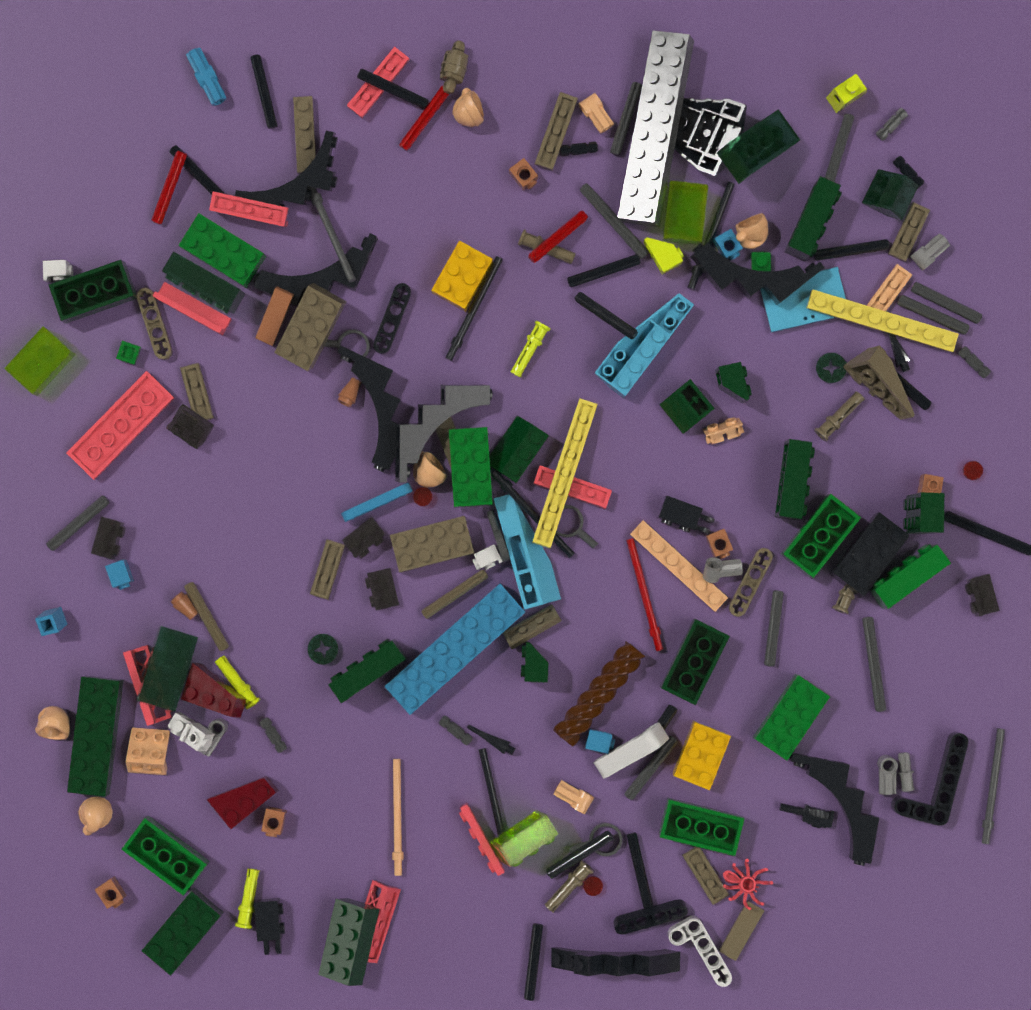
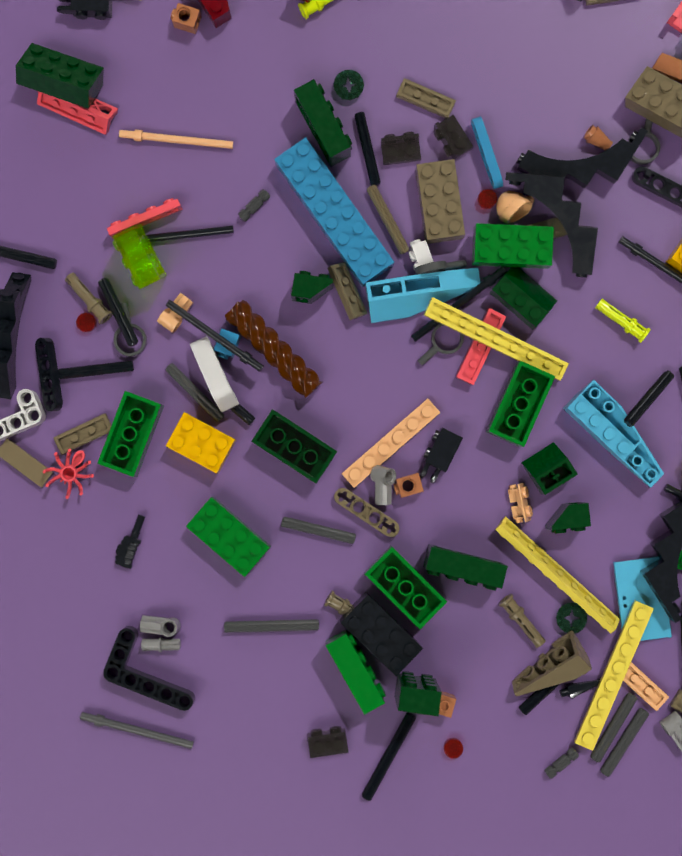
camera: 90 degrees right, 0 degrees up
dark grey axle [260,717,287,753] -> none
black piece [467,725,516,755] -> none
red bar [626,538,663,651] -> none
black arch [789,753,879,866] -> none
none -> black bar [166,300,264,372]
none -> black axle [355,112,381,186]
none -> green brick [486,361,555,447]
none -> light yellow plate [495,516,620,633]

